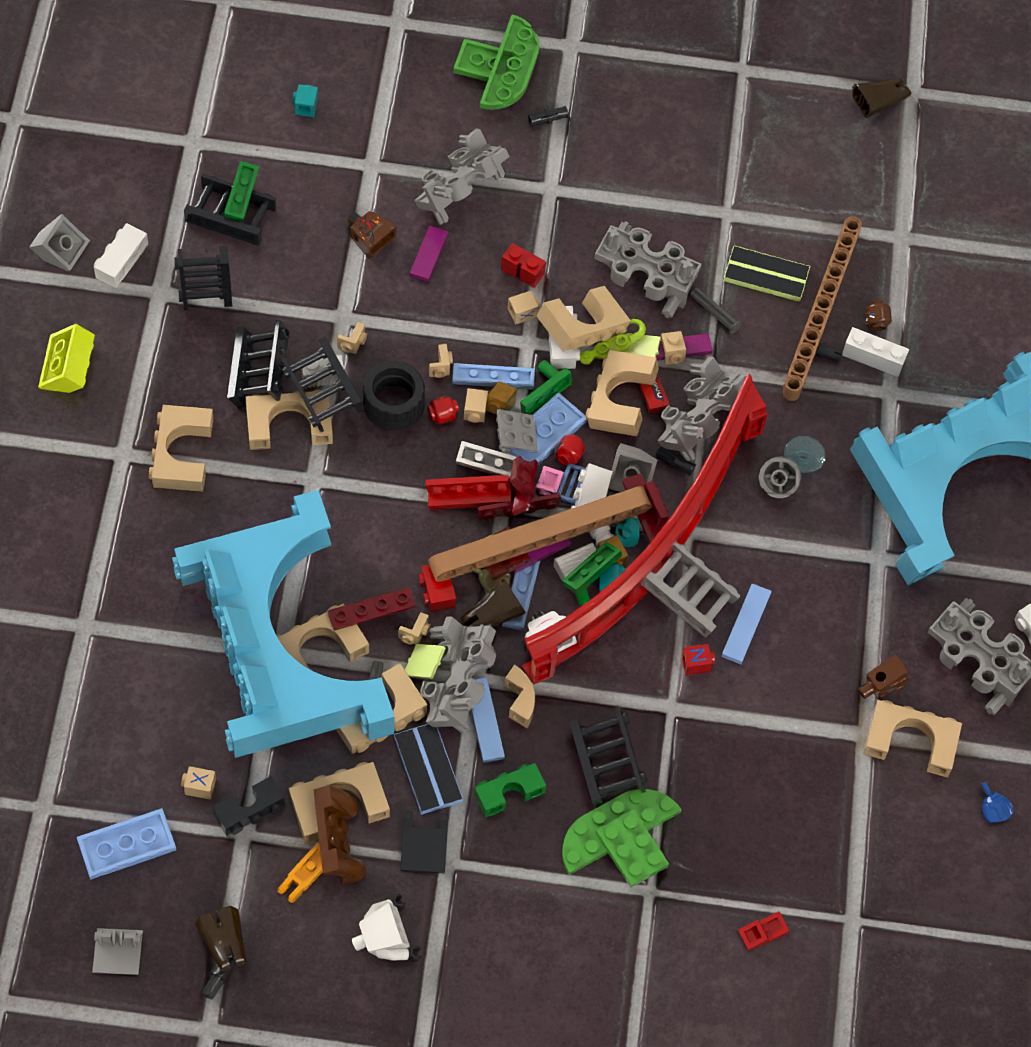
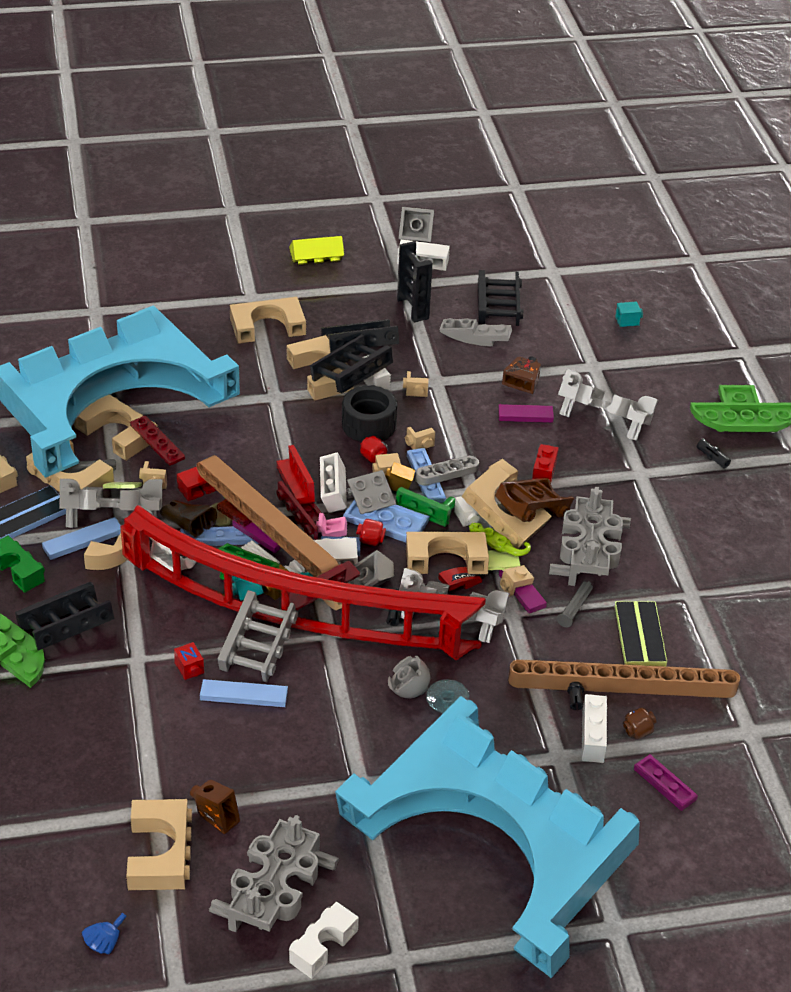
camera: 75 degrees right, 20 degrees down
green piece [224,161,259,222] -> none
dark red bracket [510,456,538,516] -> none
none -> light grey beam [415,455,479,486]
none -> light grey slope [439,318,512,347]
none -> reddish brown piece [495,478,574,522]
none -> magenta tile [634,754,698,811]

